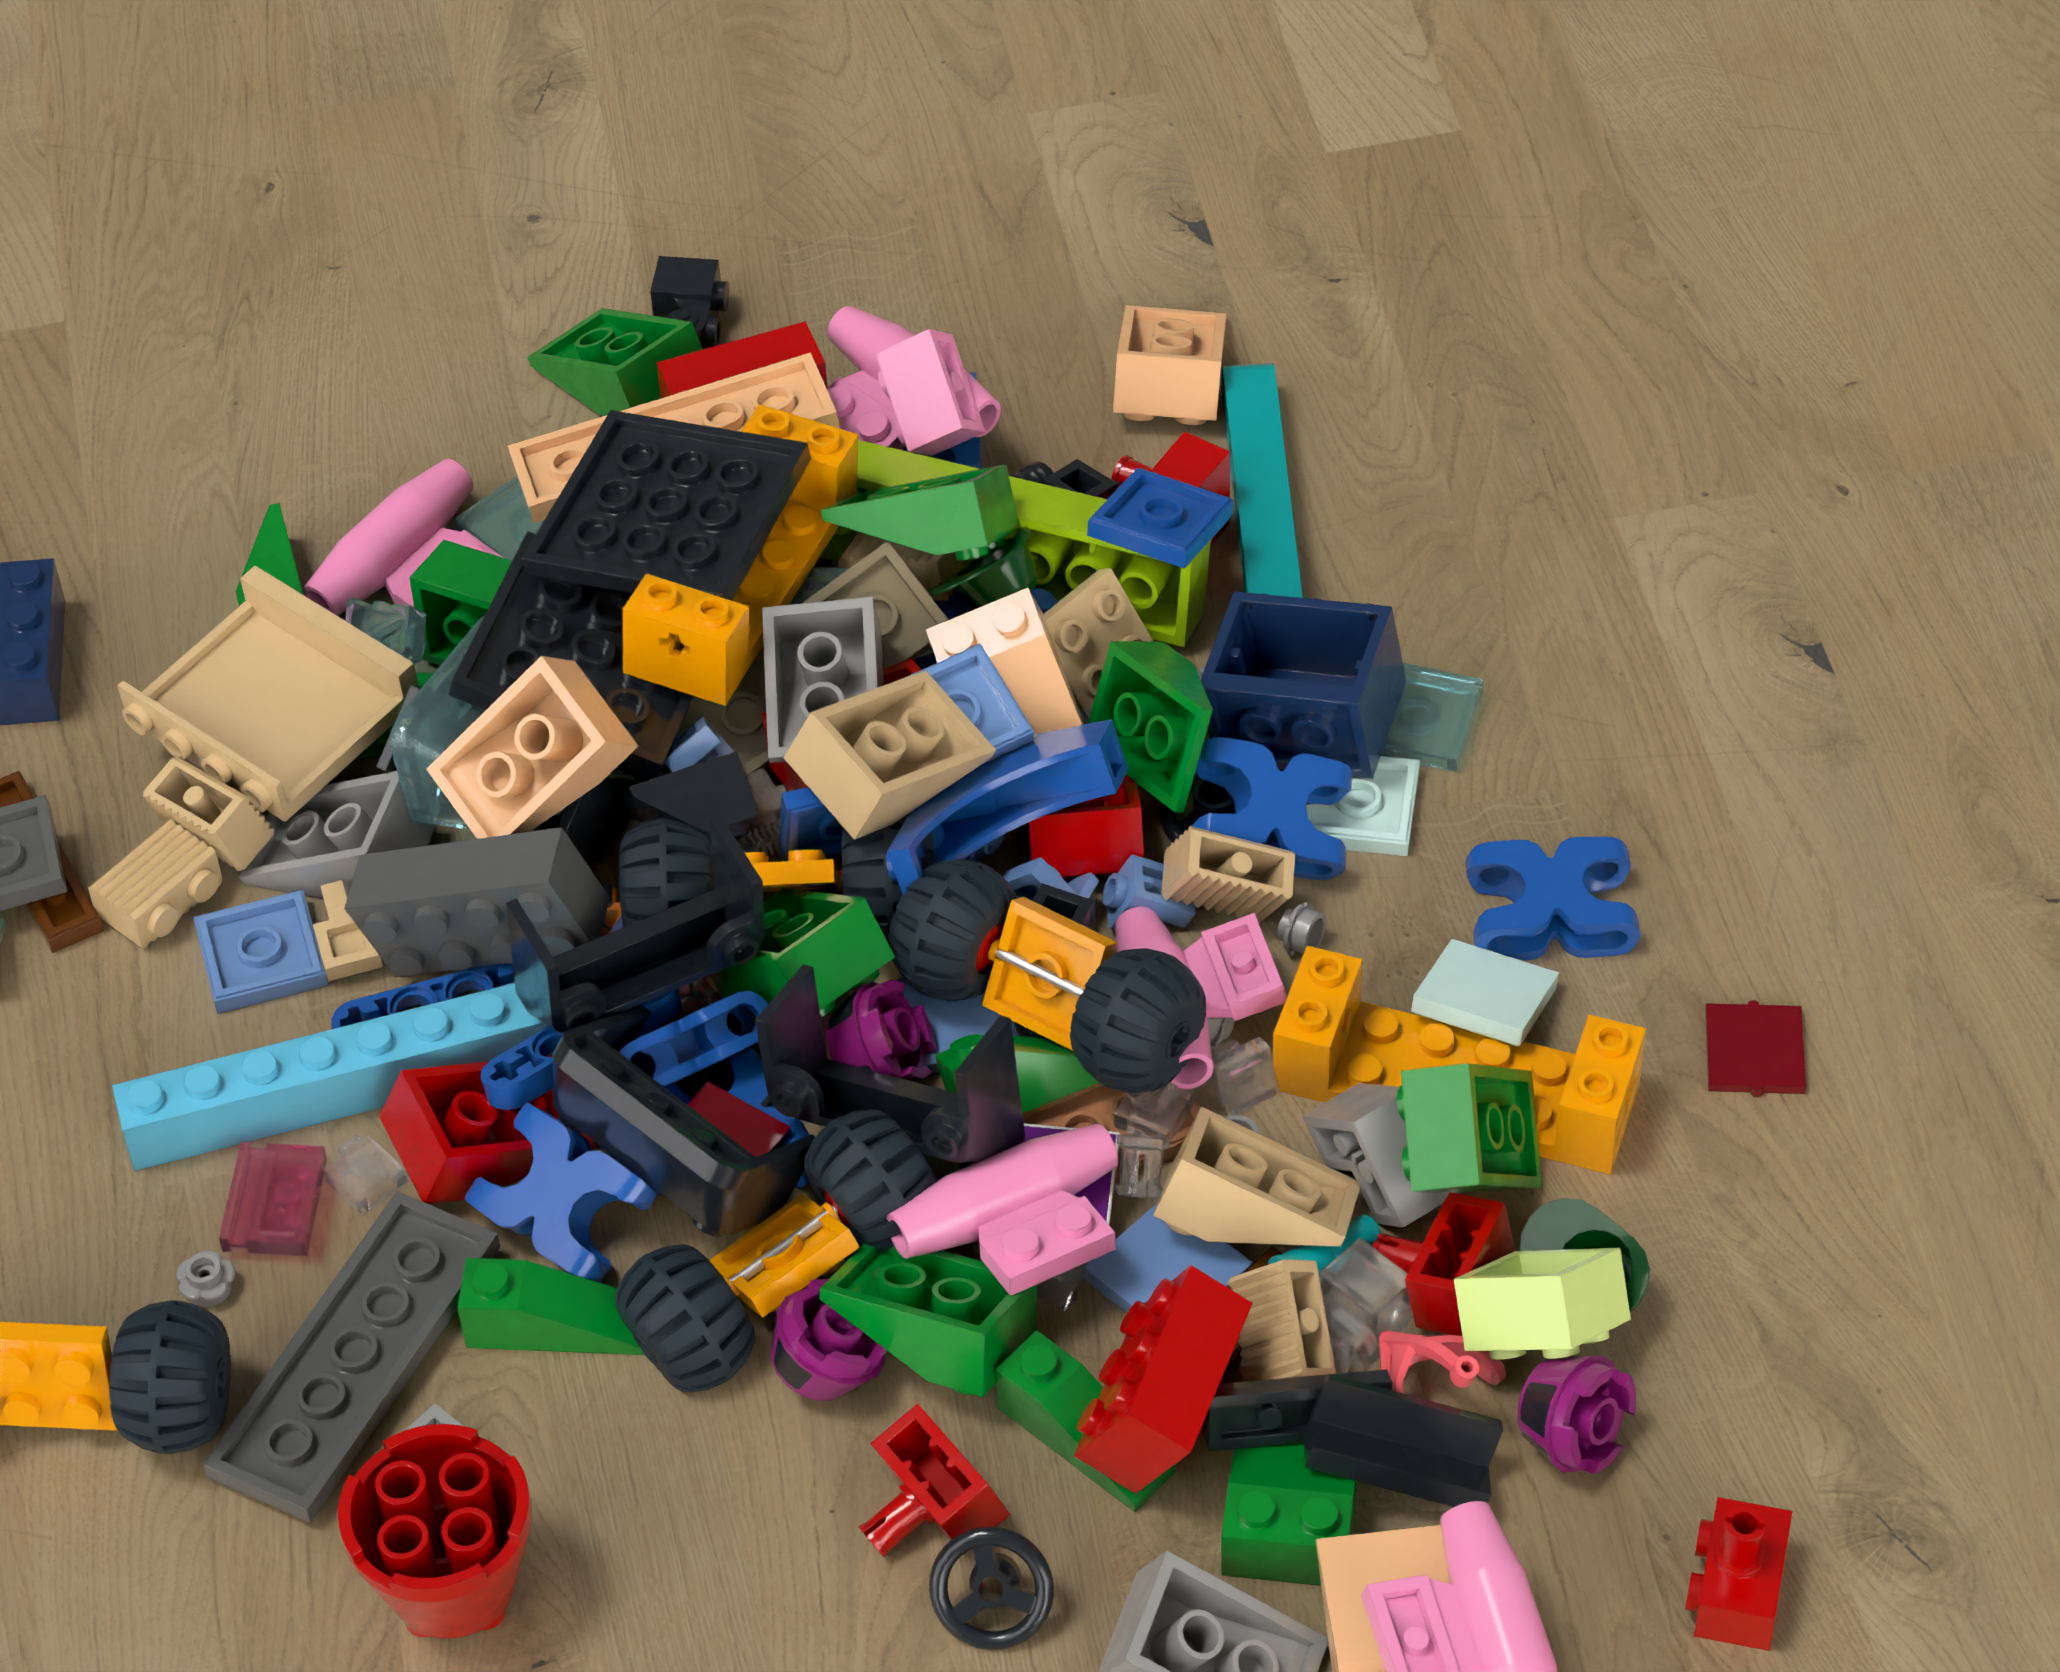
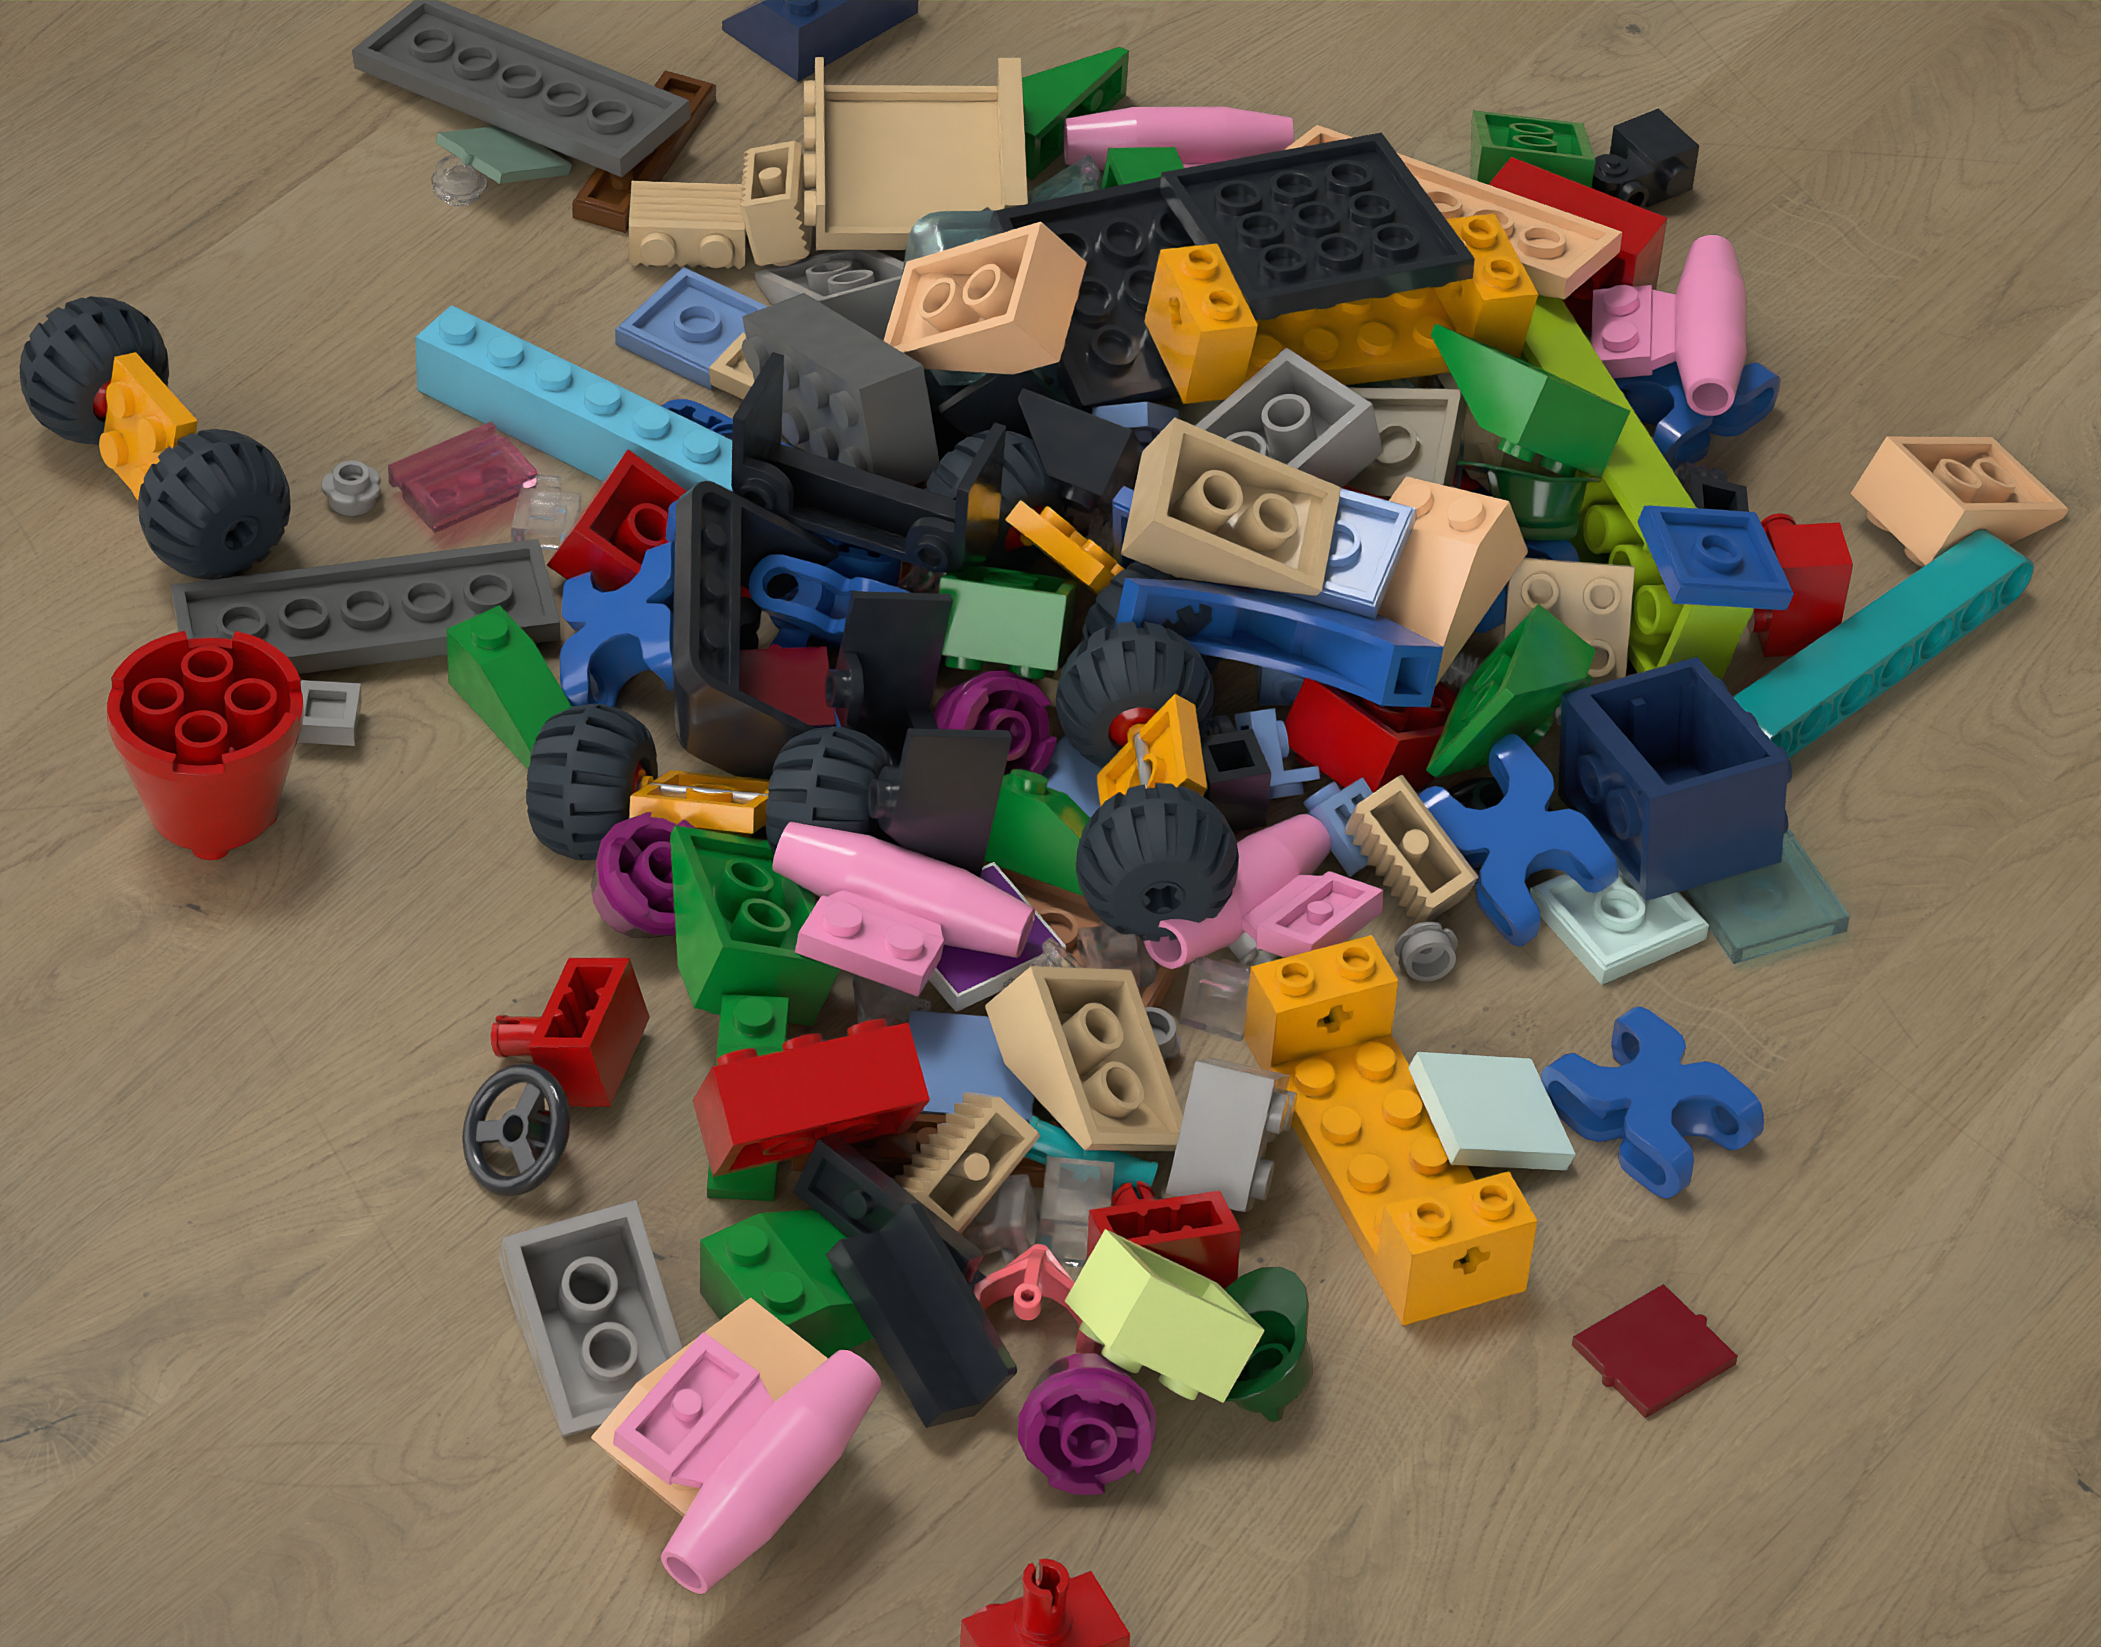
camera: 45 degrees right, 5 degrees down
bright pink brick [876,329,985,456] -> none
green slope [1397,1063,1542,1193] -> none

